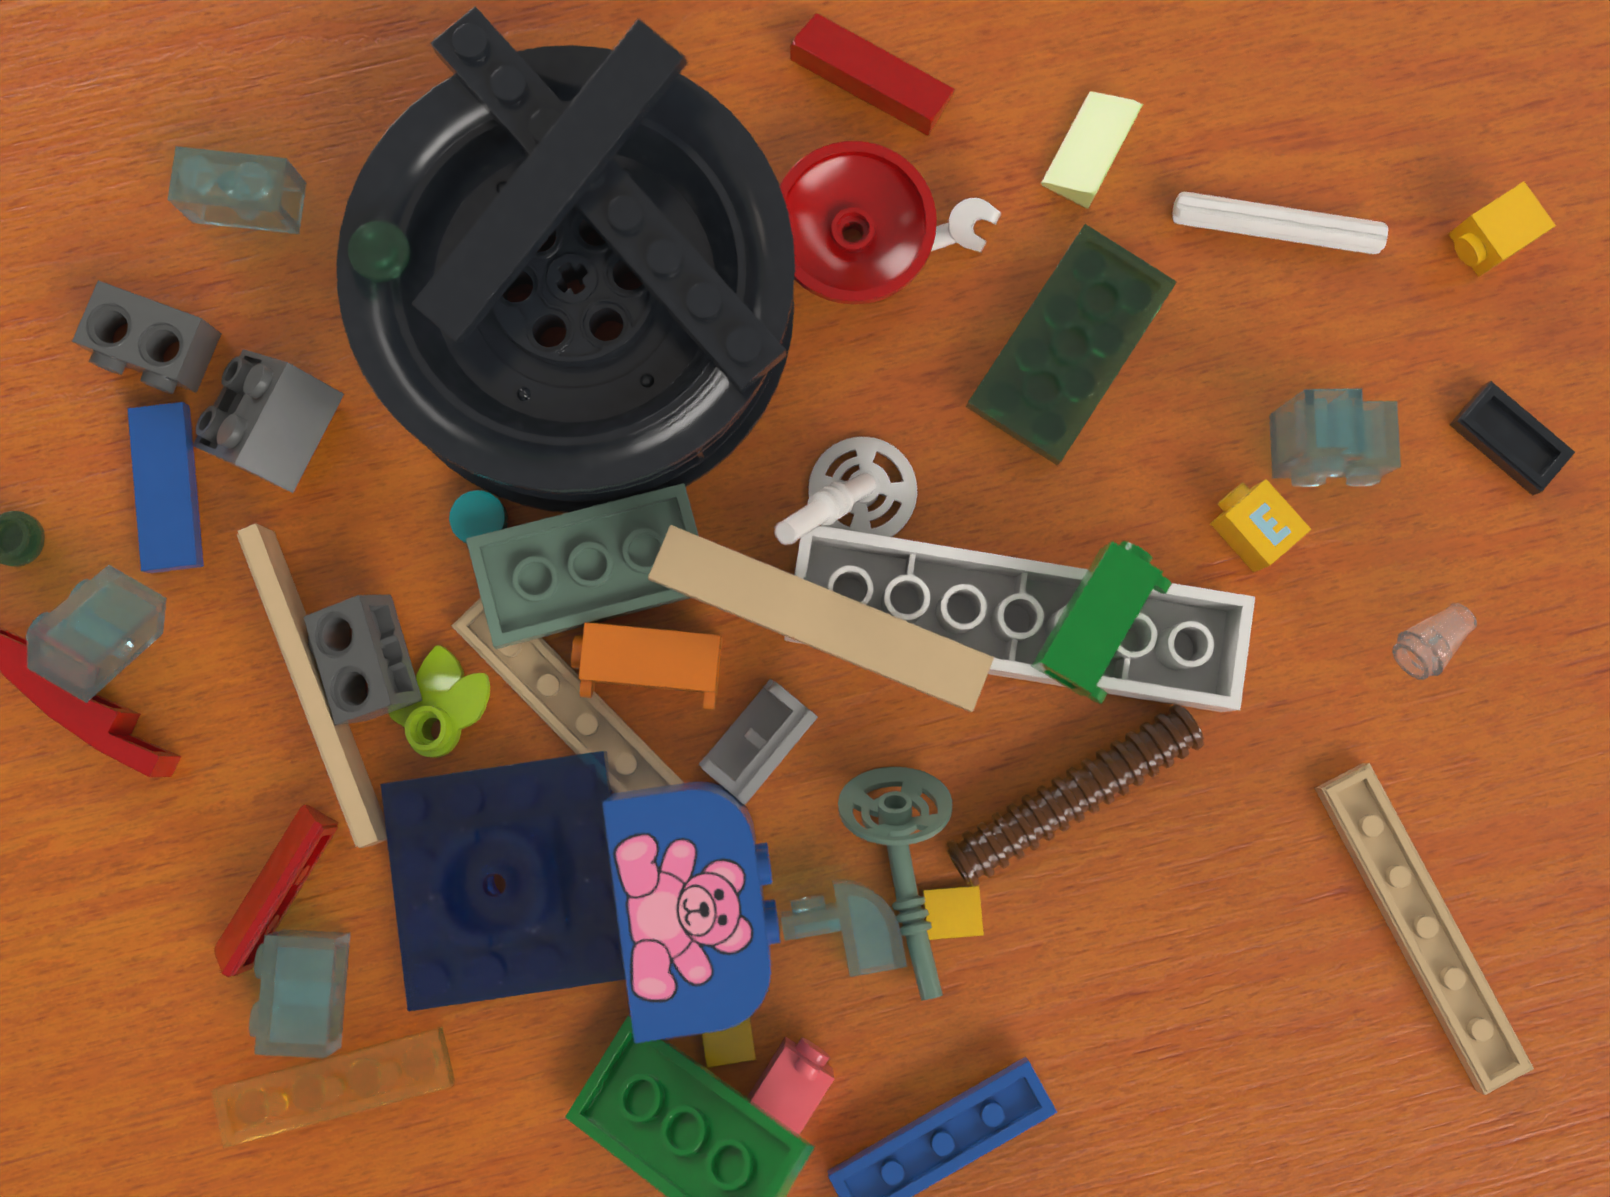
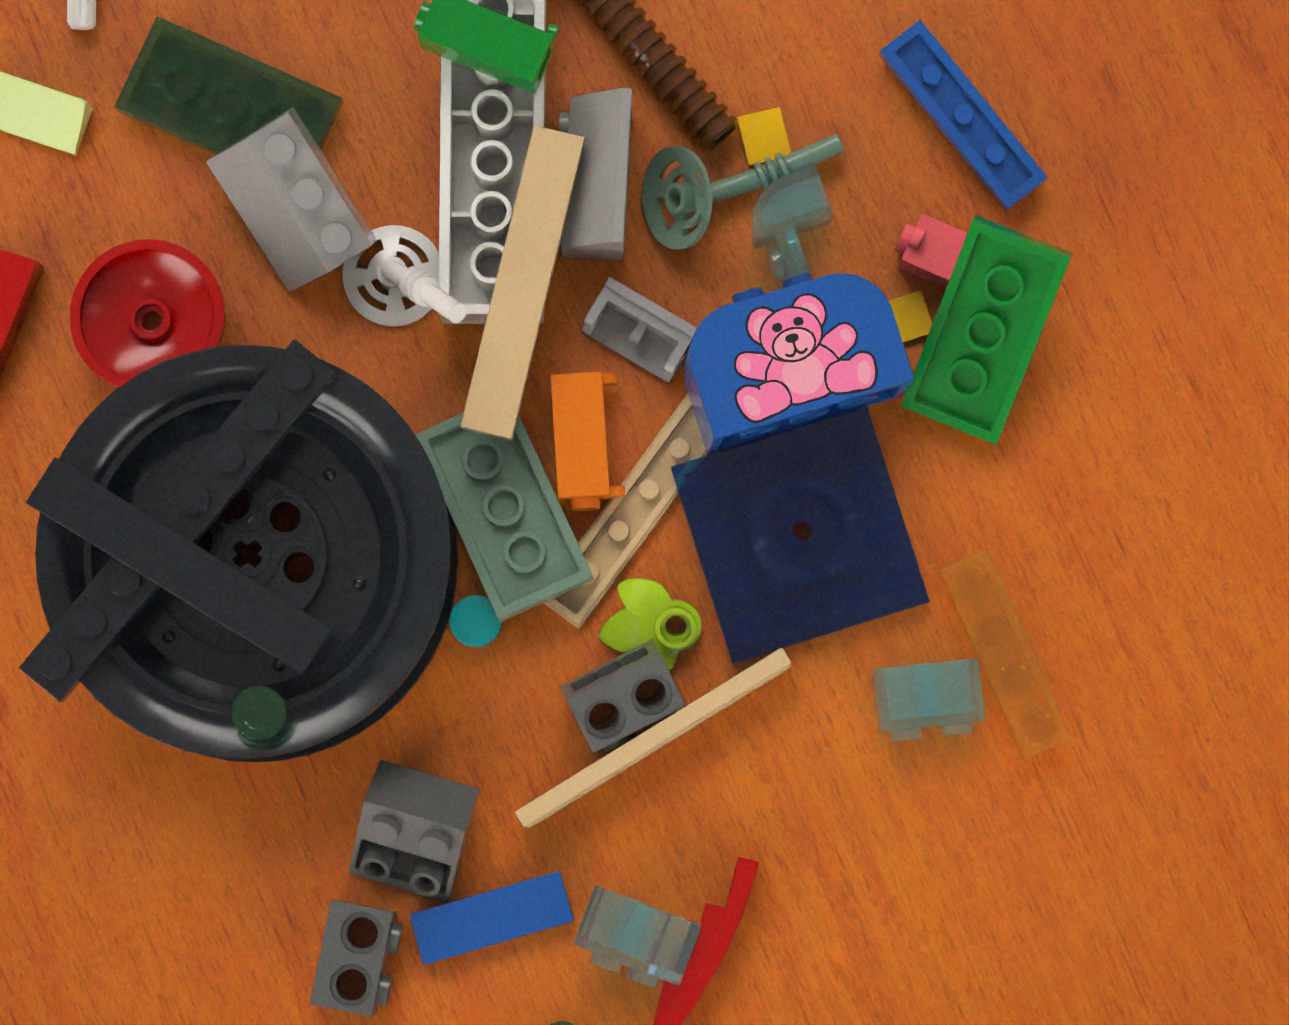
camera: 90 degrees left, 0 degrees up
clear light blue brick [167,146,306,234] -> none
red slope [214,804,338,977] -> none
white piece [931,198,1001,252] -> none
none -> light grey slope [206,107,376,292]
none -> light grey slope [559,88,632,261]

